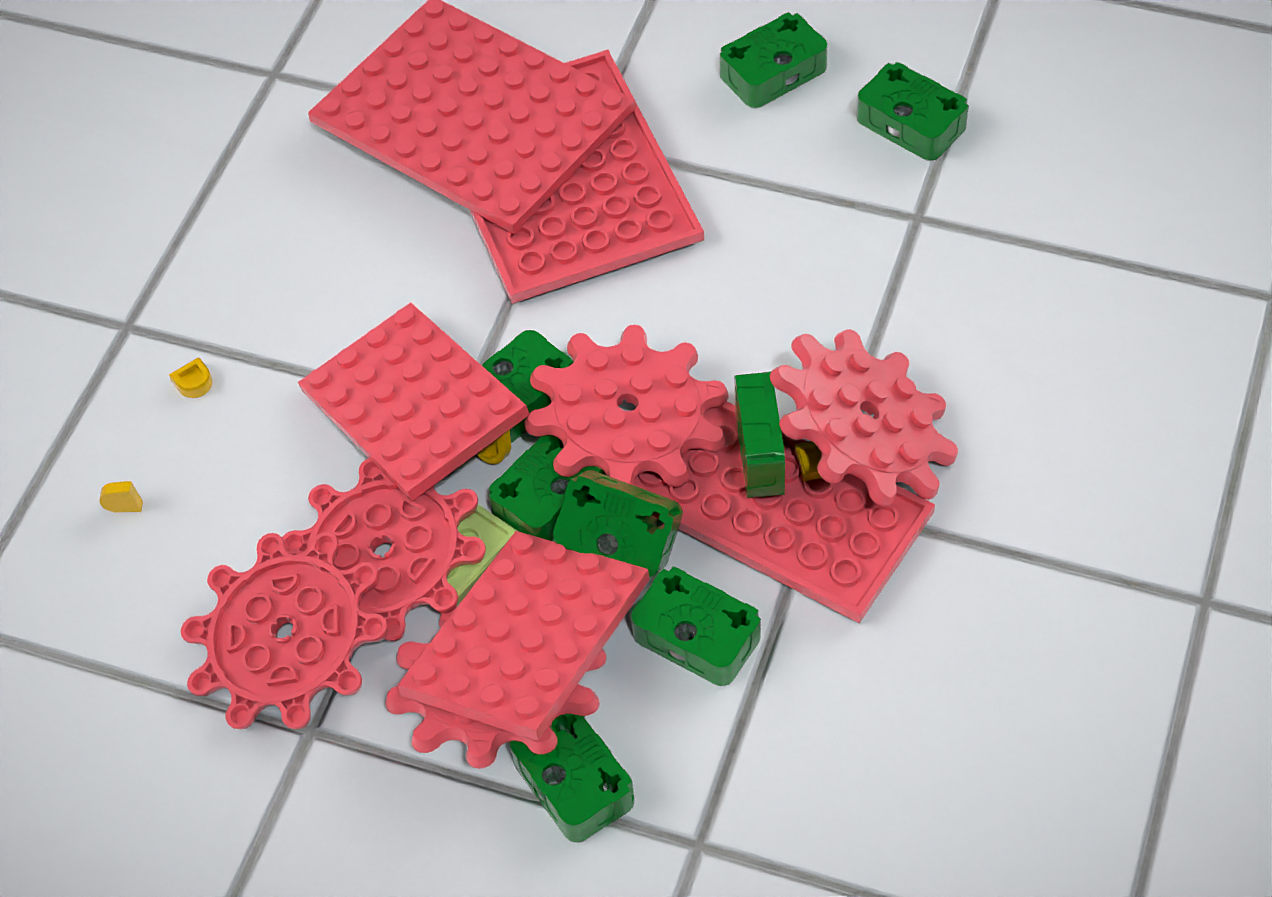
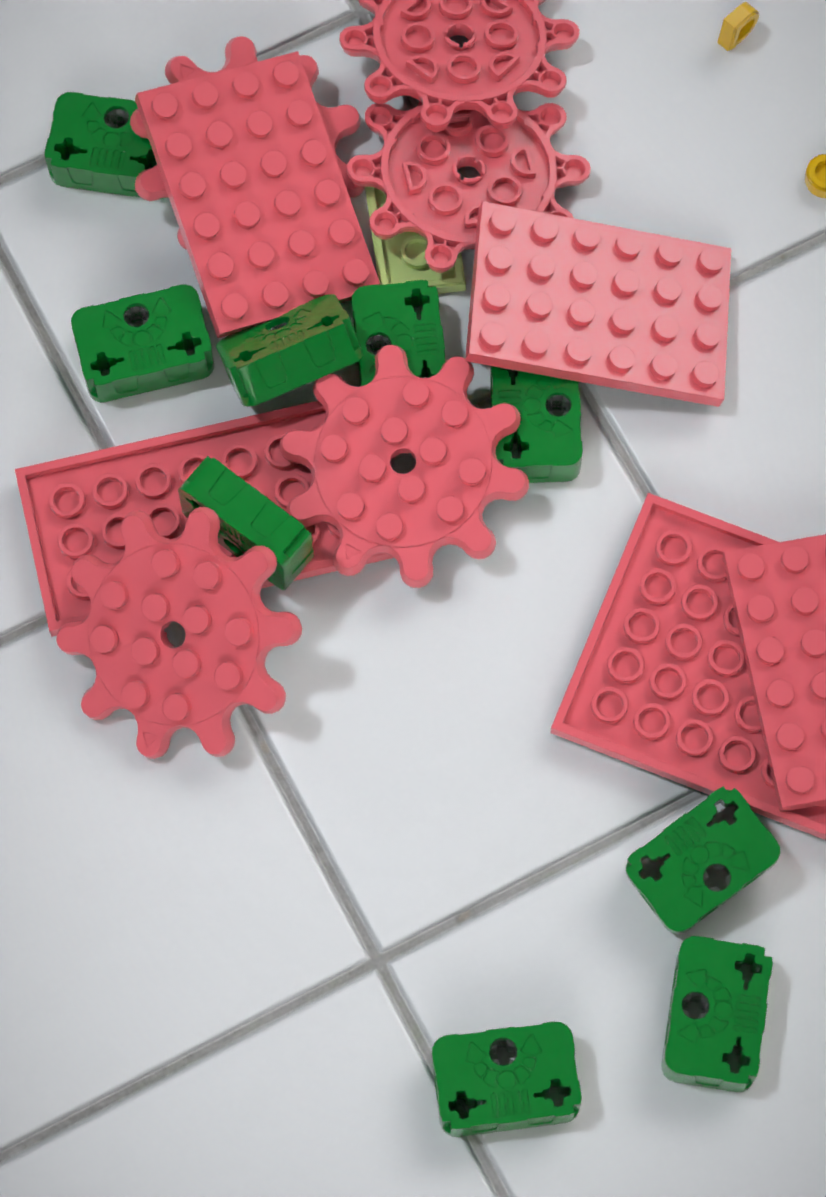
camera: 130 degrees right, 15 degrees up
none -> green axle [626,787,780,934]

